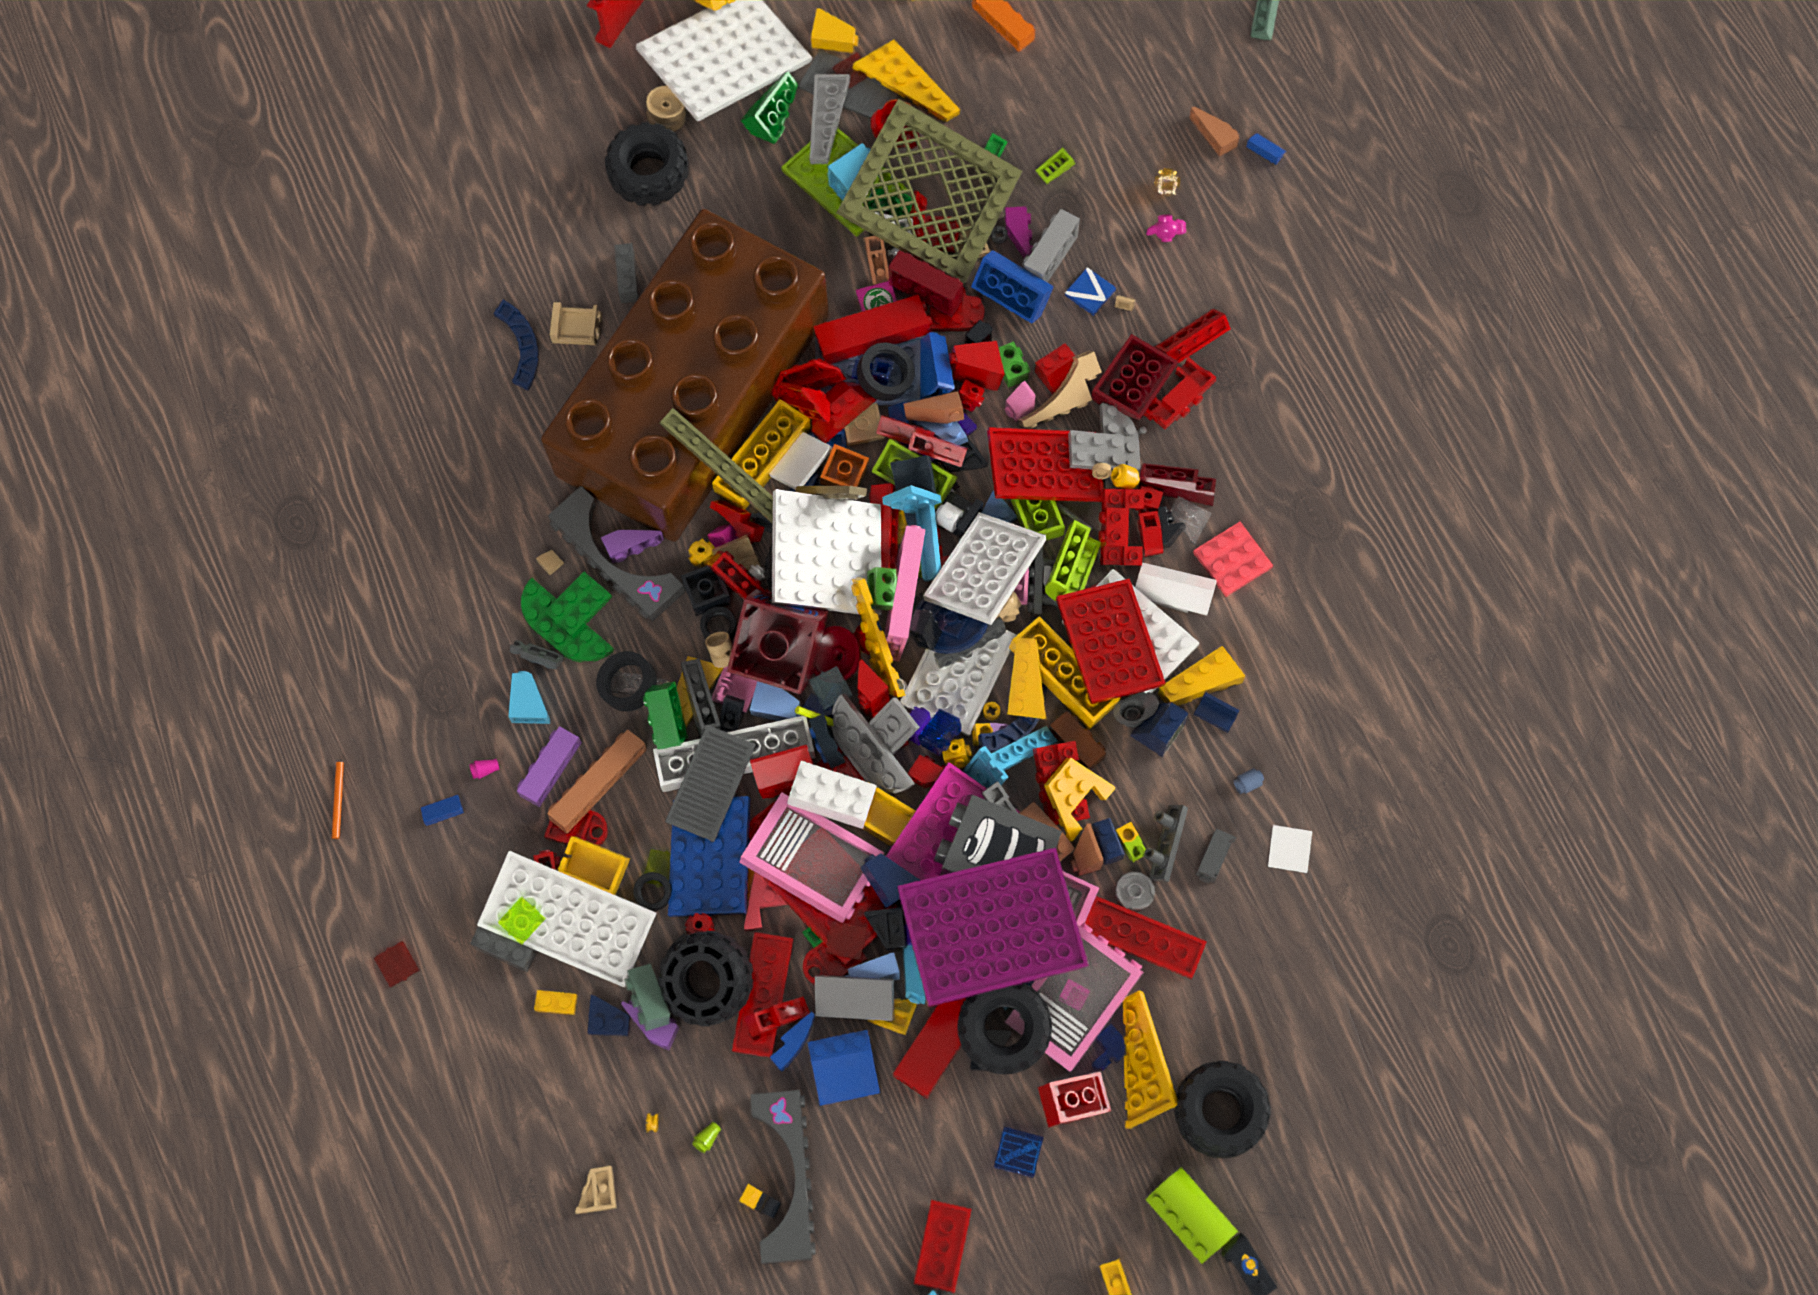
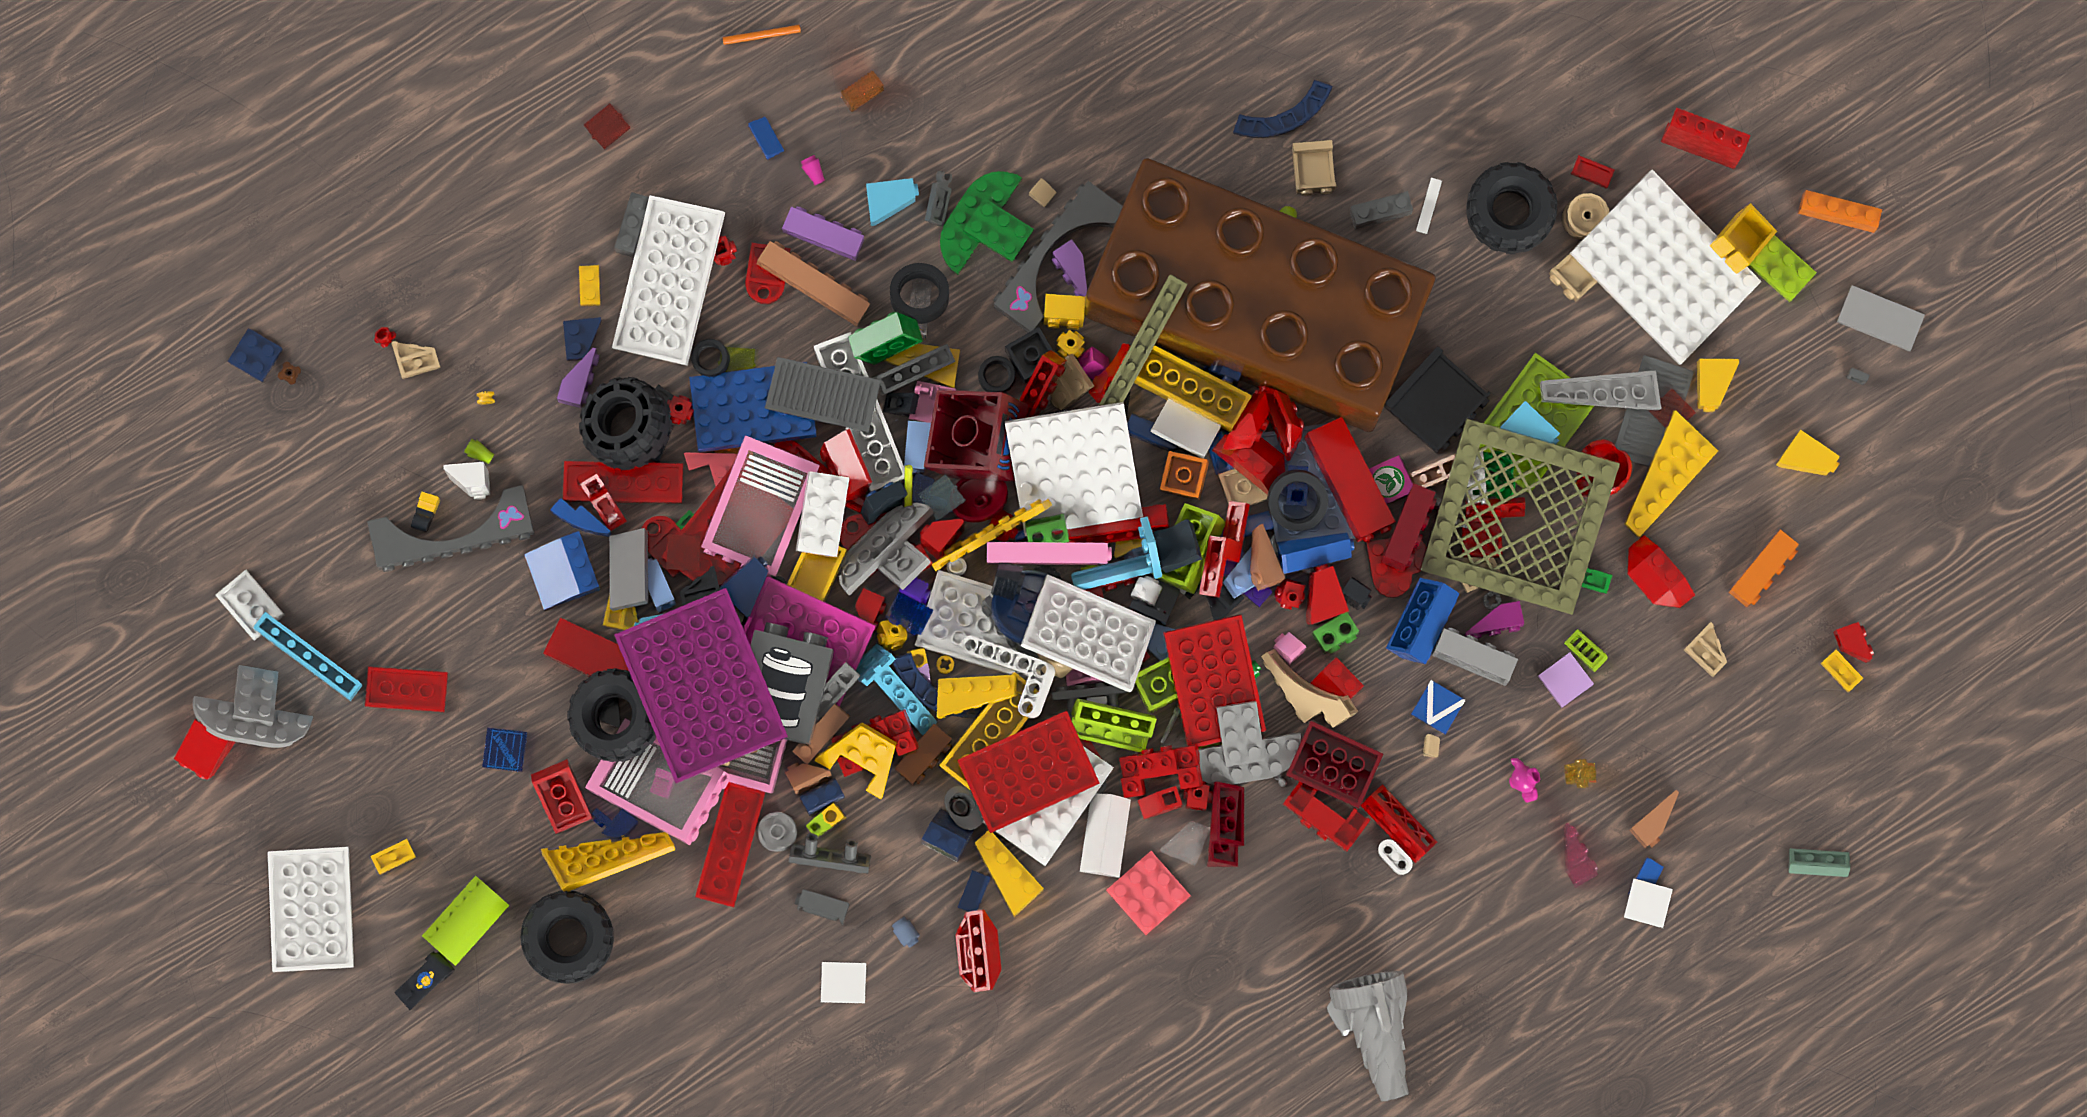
camera: 75 degrees right, 10 degrees up
clear neon green piece [498,896,546,945] -> none
yellow piece [558,836,630,895] -> none
sand green brick [625,963,670,1031] -> none
tan wheel [705,631,733,668] -> none
green wedge [740,71,798,144] -> none
white plate [748,565,766,581] -> none
dark tan wing [795,486,867,500] -> none
tan tile [1092,463,1111,479] -> none
yellow head [1111,464,1140,489] -> none
black slope [1159,506,1186,548] -> none
none -> red plate [374,327,396,348]
none -> white slope [443,462,490,499]
none -> clear orange brick [841,71,884,112]
none -> red wedge [955,910,1002,992]
none -> white beam [961,636,1055,719]
none -> yellow brick [1044,294,1085,330]
none -> dark blue wing [1203,366,1241,387]
none -> light grey cone [1327,971,1409,1101]
none -> white plate [1378,840,1412,875]
none -> black panel [1384,346,1491,454]
none -> white sticker [1416,178,1442,234]
none -> lavender tile [1538,653,1594,708]
none -> tan panel [1549,254,1597,302]
none -> clear pink slope [1563,823,1599,888]
none -> red tile [1571,155,1615,189]
none -> white sticker [1624,879,1673,928]
none -> red wedge [1627,535,1695,608]
none -> tan wing [1684,622,1727,677]

